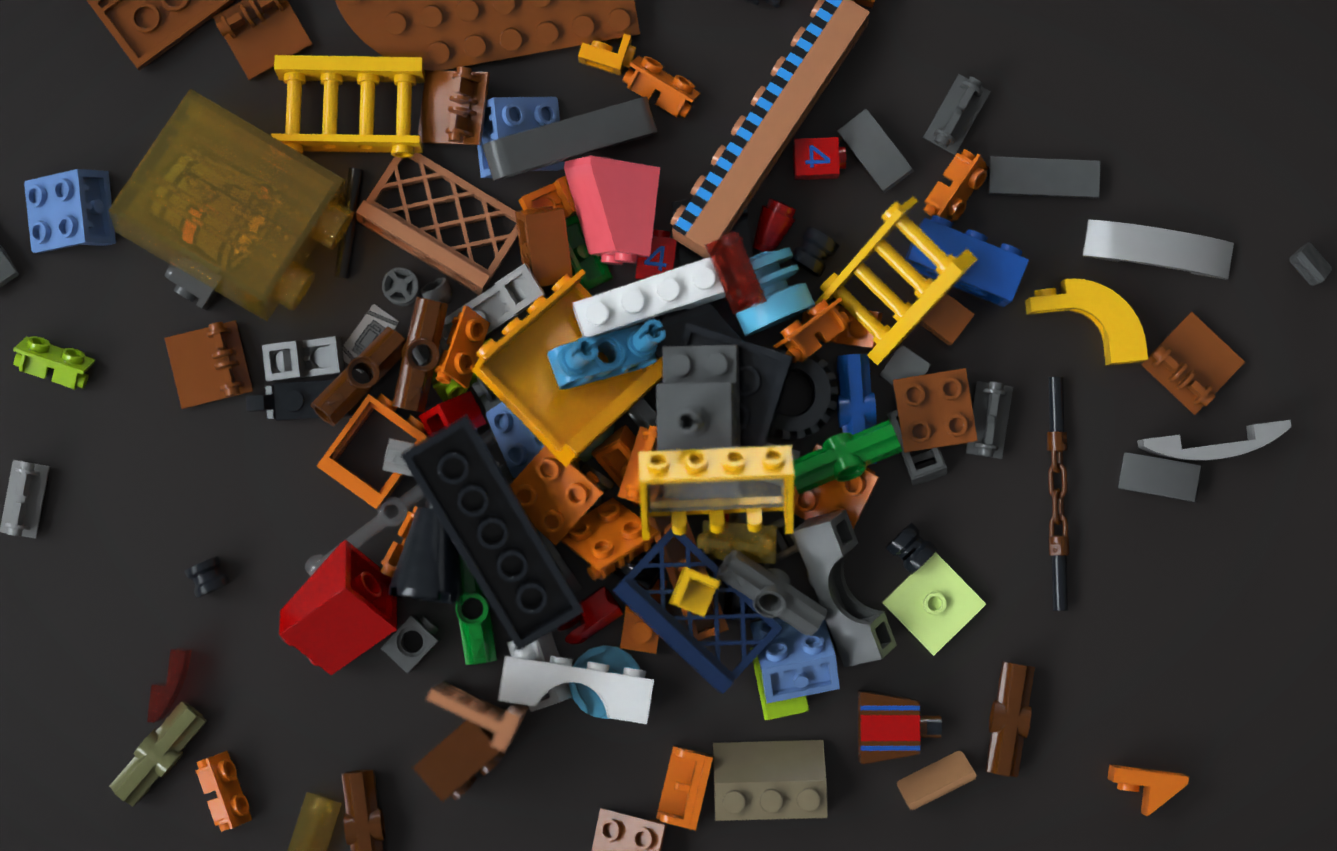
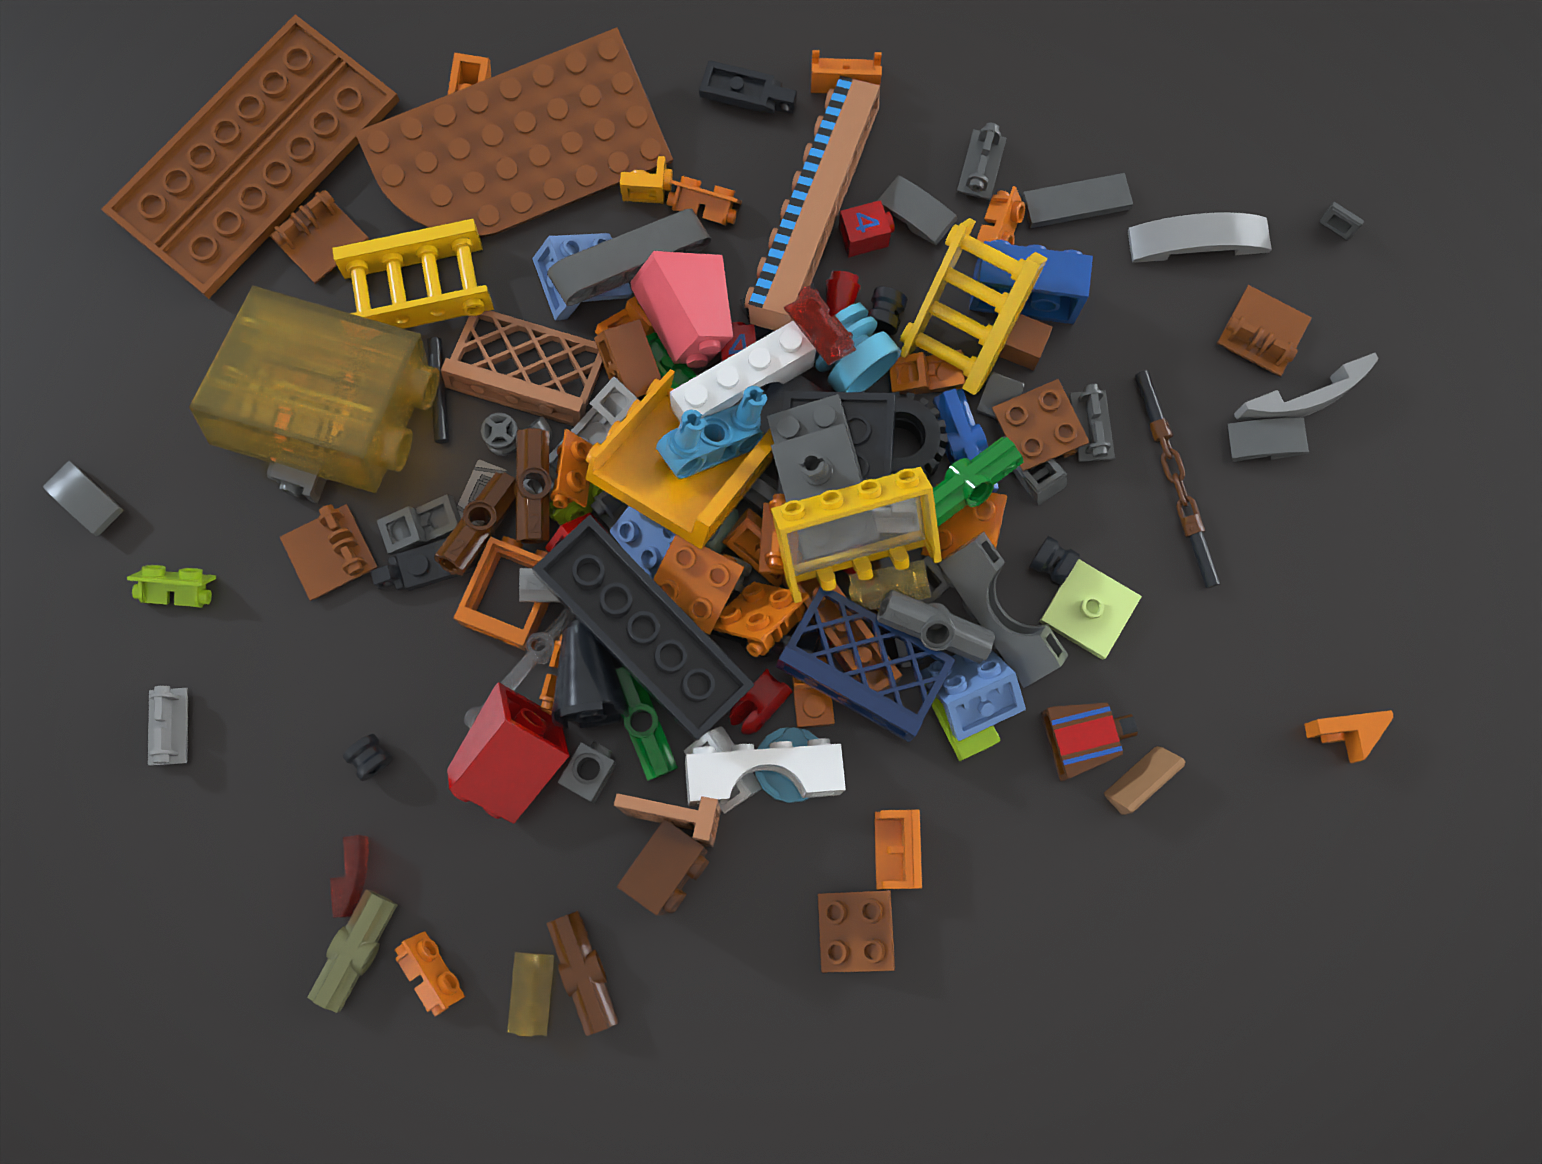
camera: 20 degrees left, 10 degrees down
medium blue bracket [24,169,116,253] -> none
dark orange hinge [418,67,490,145] -> none
yellow panel [669,568,721,617] -> none
dark tan slope [713,740,828,821] -> none
orange hinge [773,297,849,363] -> none
reddish brown piece [985,662,1035,777] -> none
yellow arch [1025,278,1148,366] -> none

